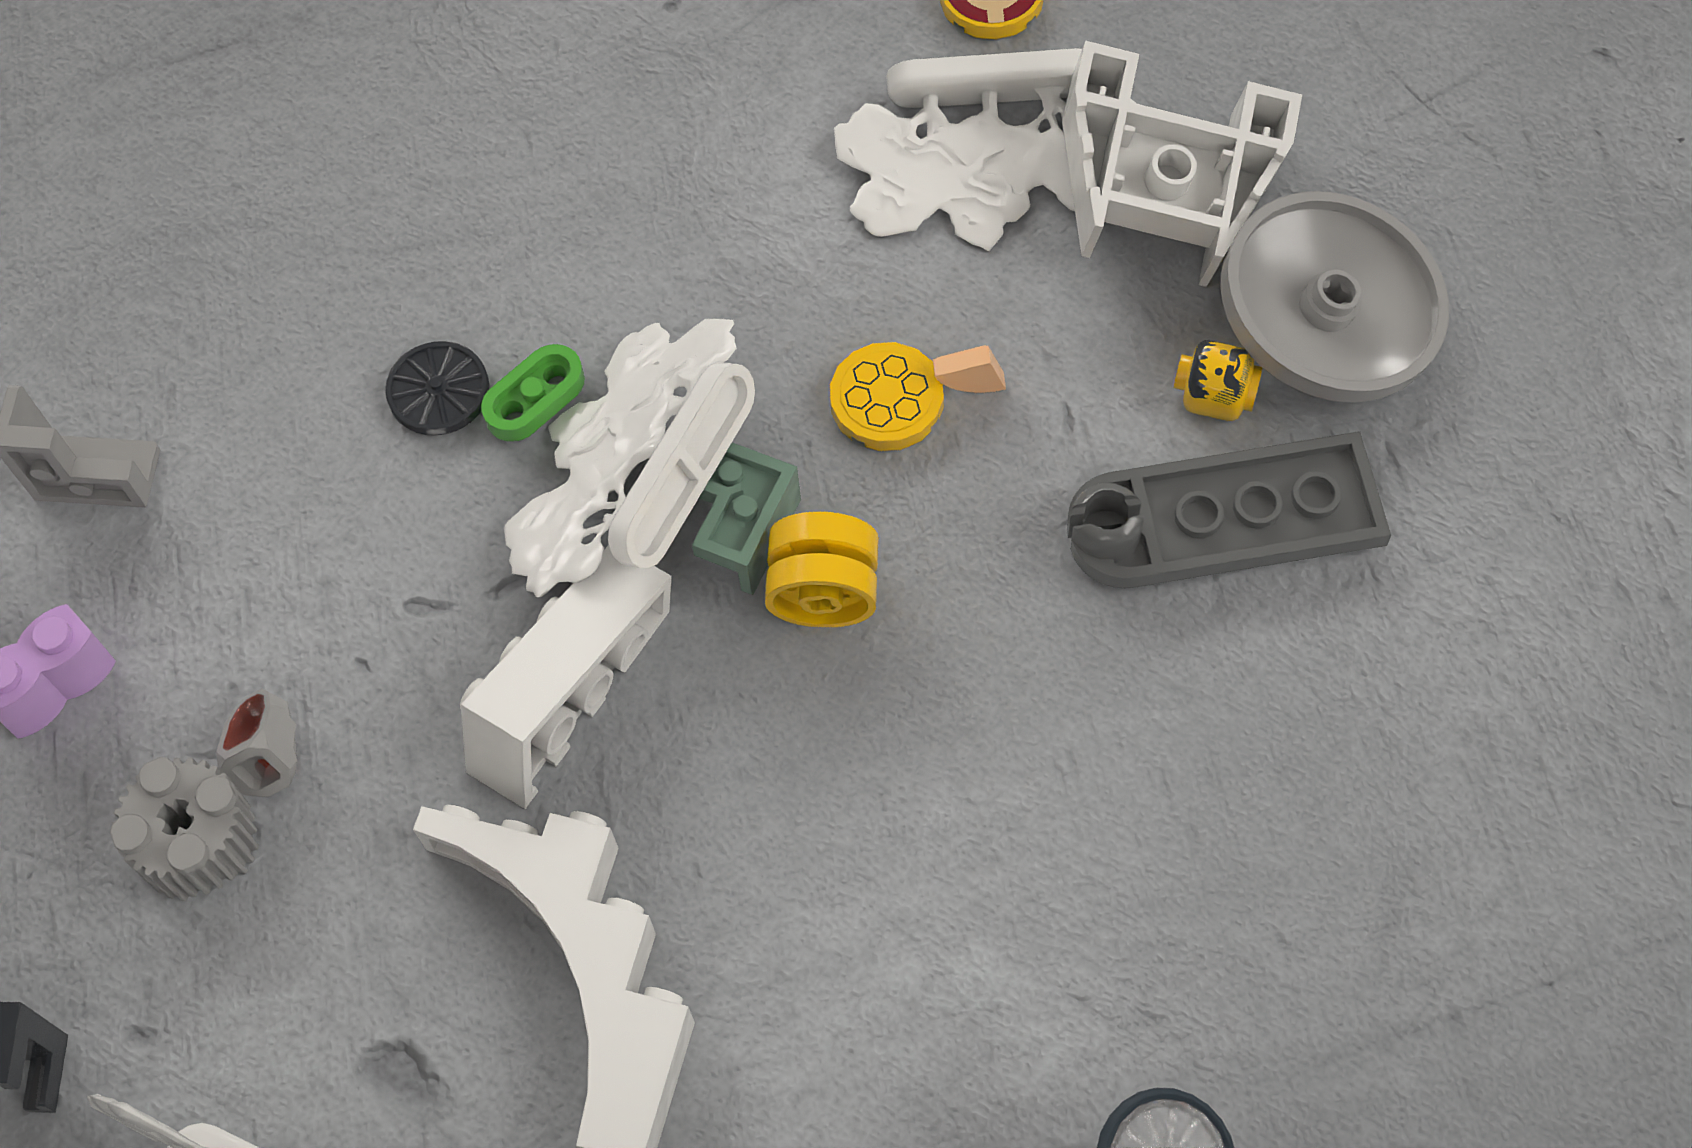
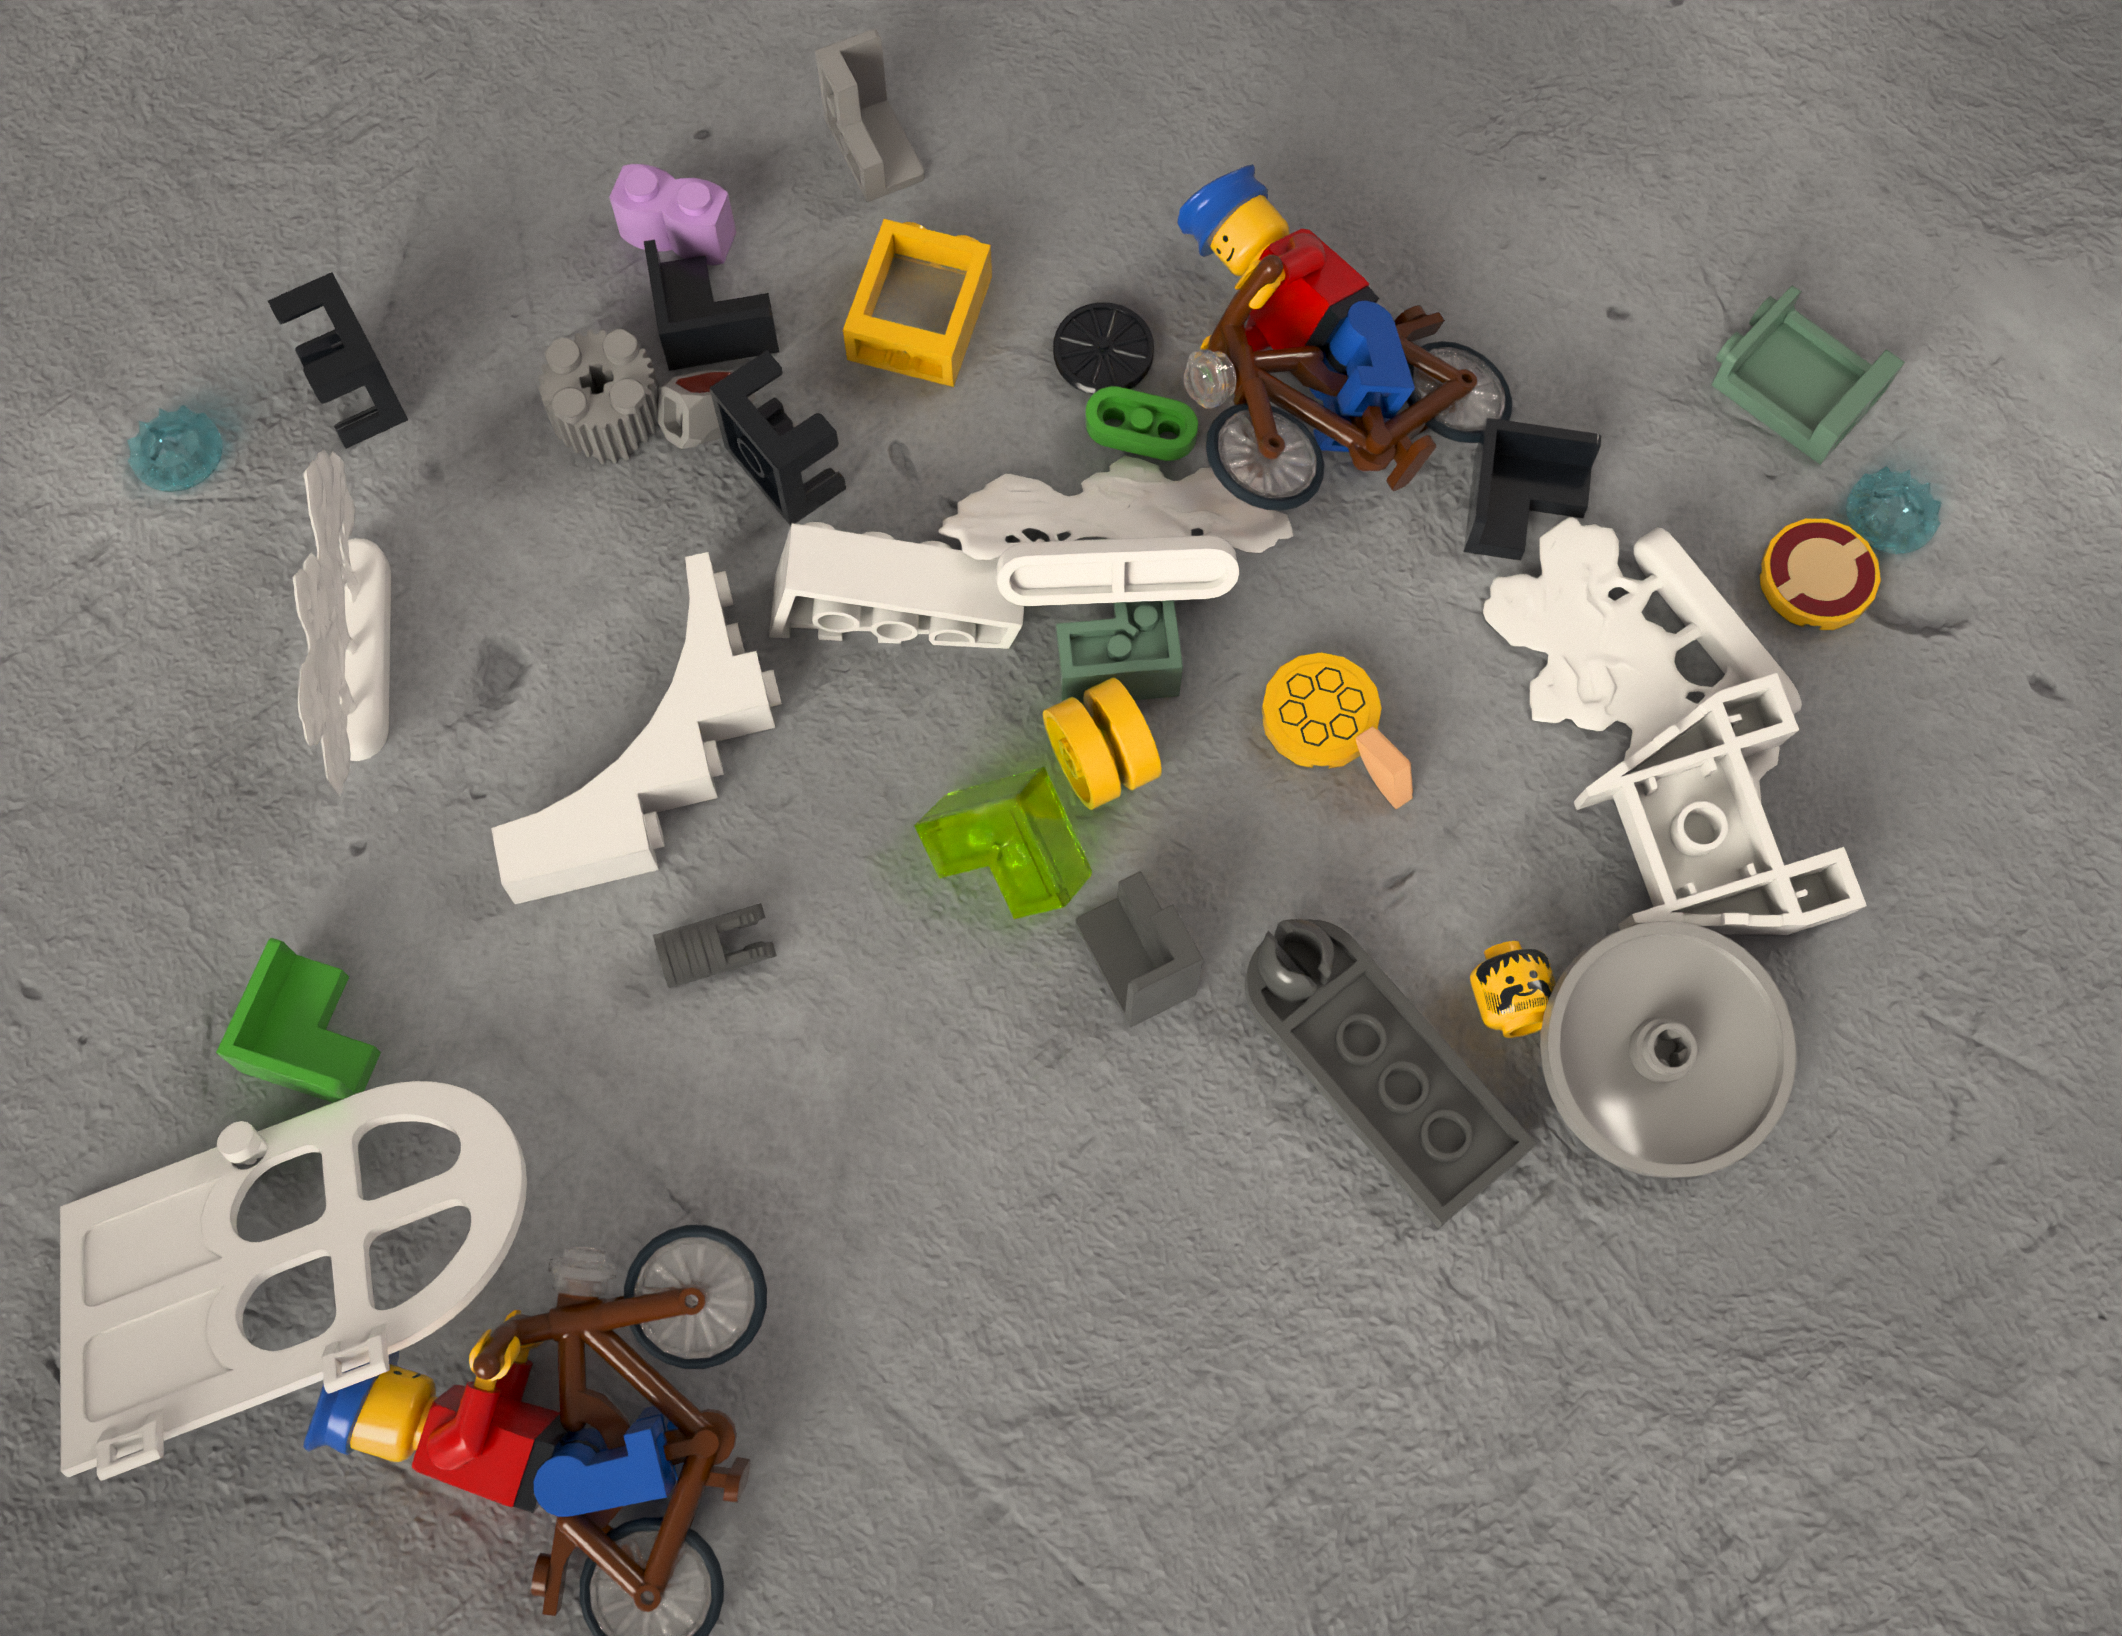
camera: 55 degrees right, 5 degrees up
none -> black panel [644,239,779,371]
none -> dark grey hinge [653,903,777,988]
none -> black panel [709,350,846,526]
none -> yellow window [843,219,992,387]
none -> clear neon green panel [914,766,1092,919]
none -> dark grey panel [1076,871,1203,1028]
none -> piece [1177,164,1512,511]
none -> black panel [1464,418,1602,561]

